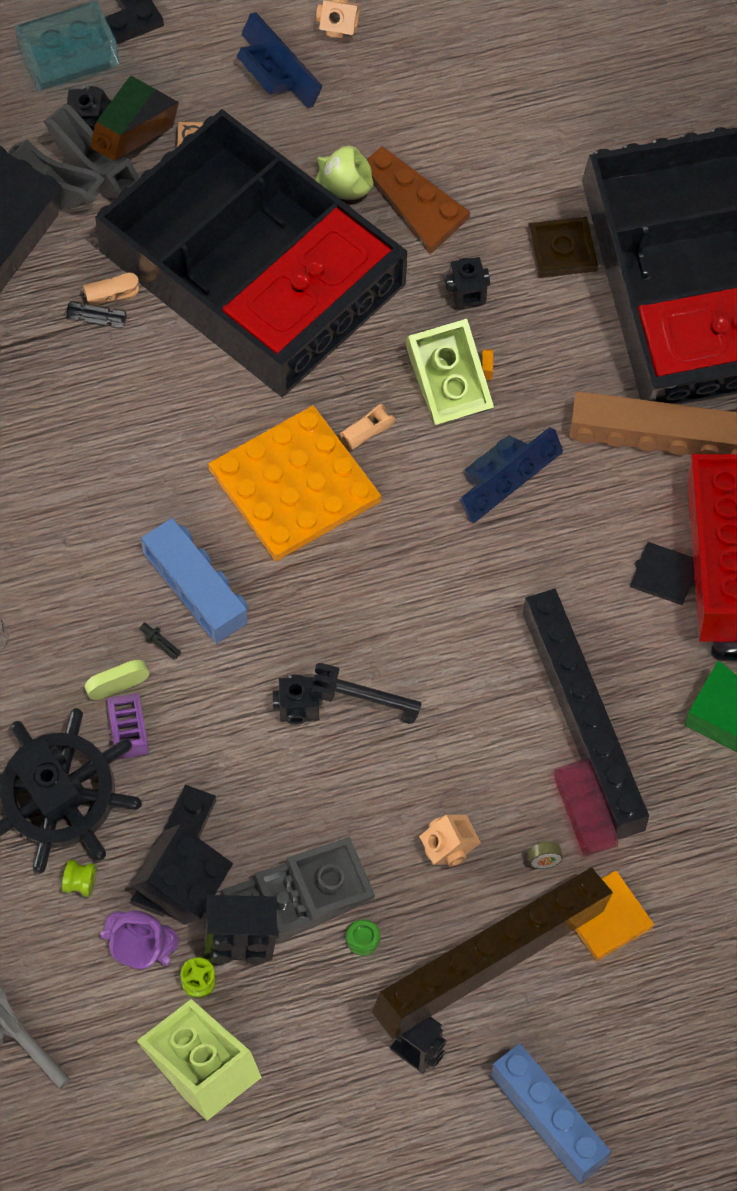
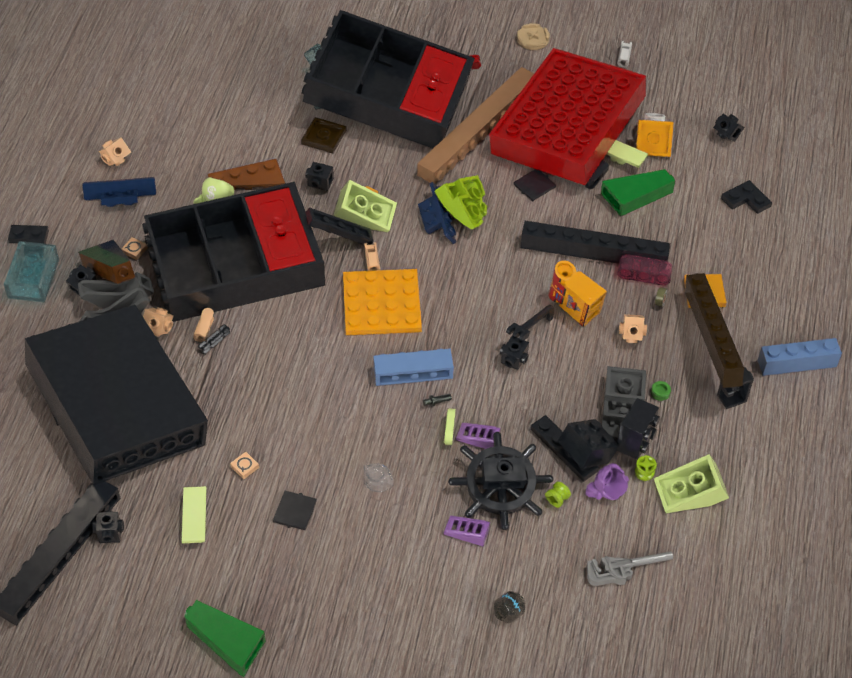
camera: 60 degrees left, 10 degrees down
none -> light nougat brick [143,307,173,336]
none -> black plate [305,207,374,245]
none -> lime brick [434,175,487,229]
none -> light orange piece [548,260,607,327]

